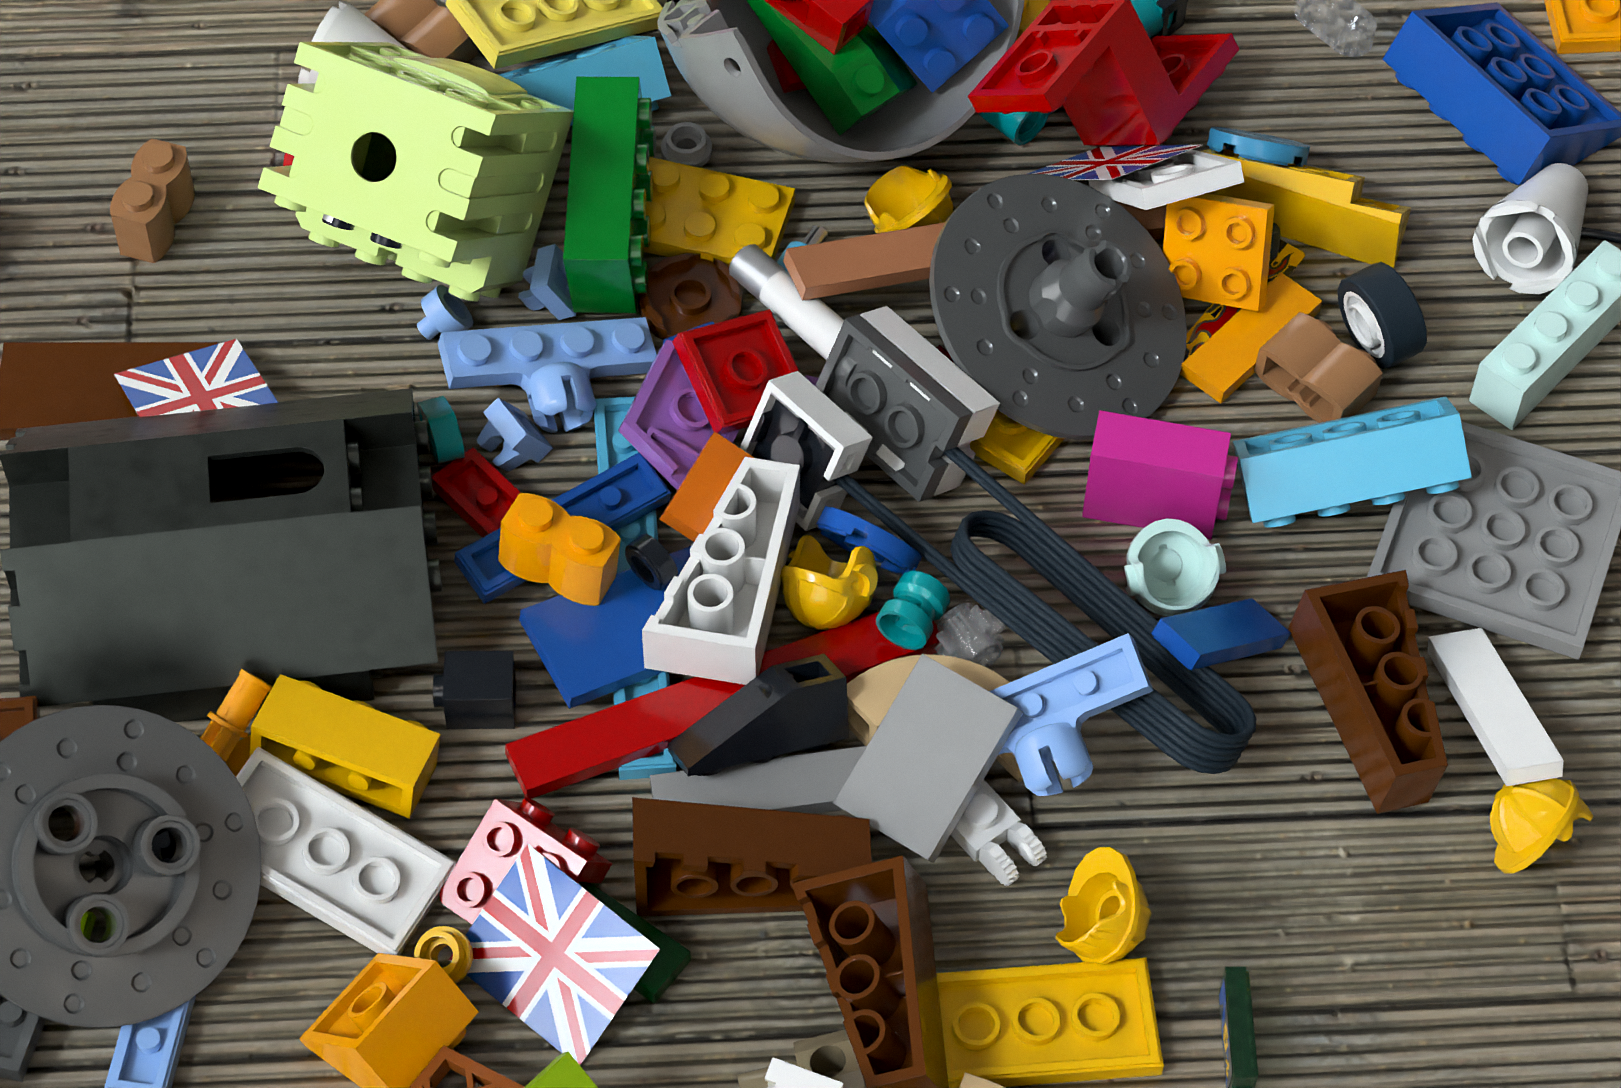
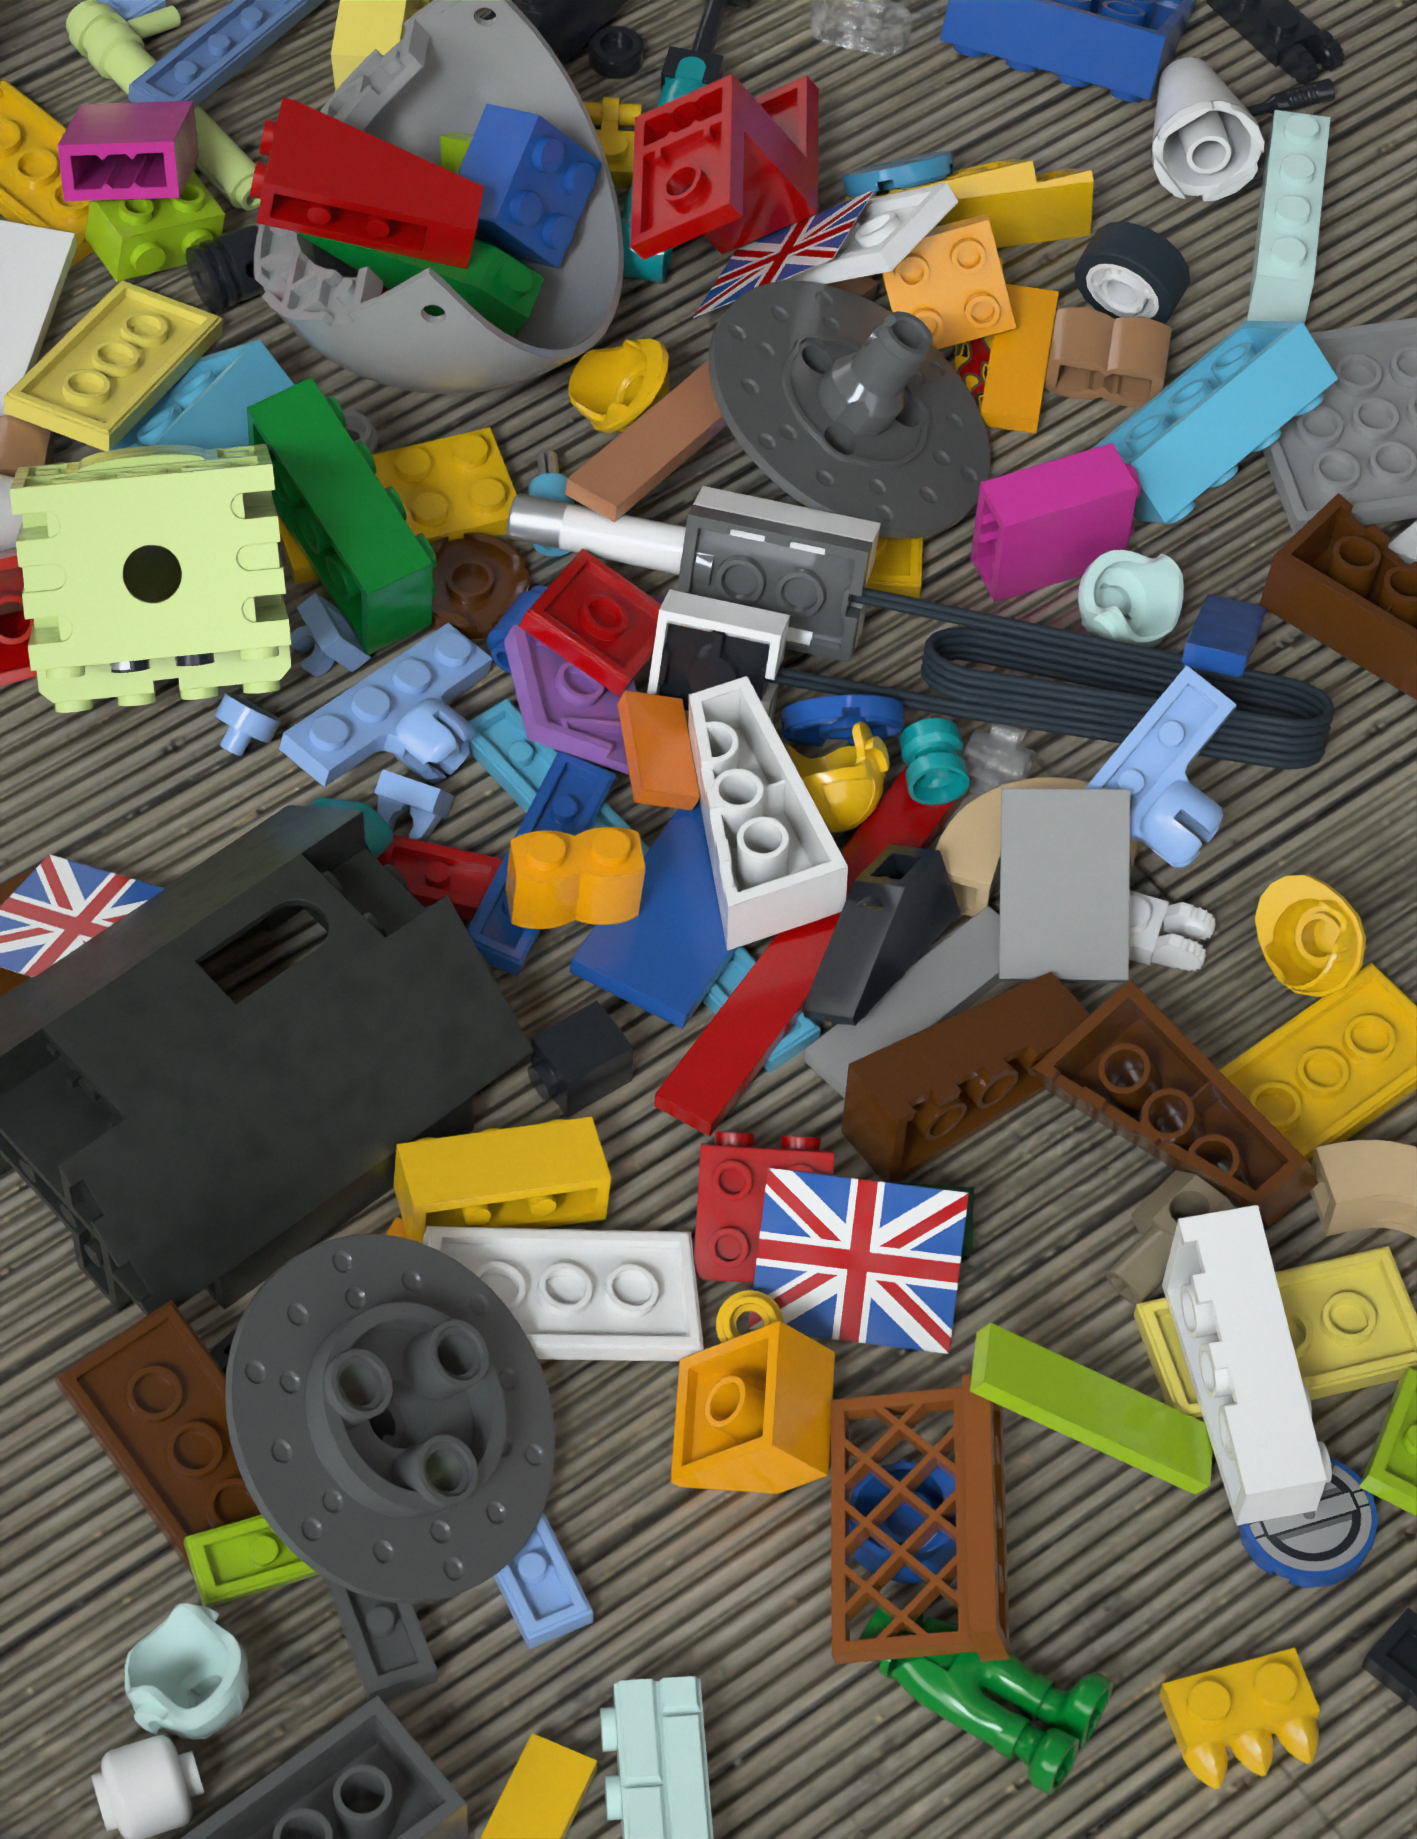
camera: 35 degrees left, 0 degrees up
light orange axle [200,668,272,763] -> none
black tile [625,533,678,590] -> none

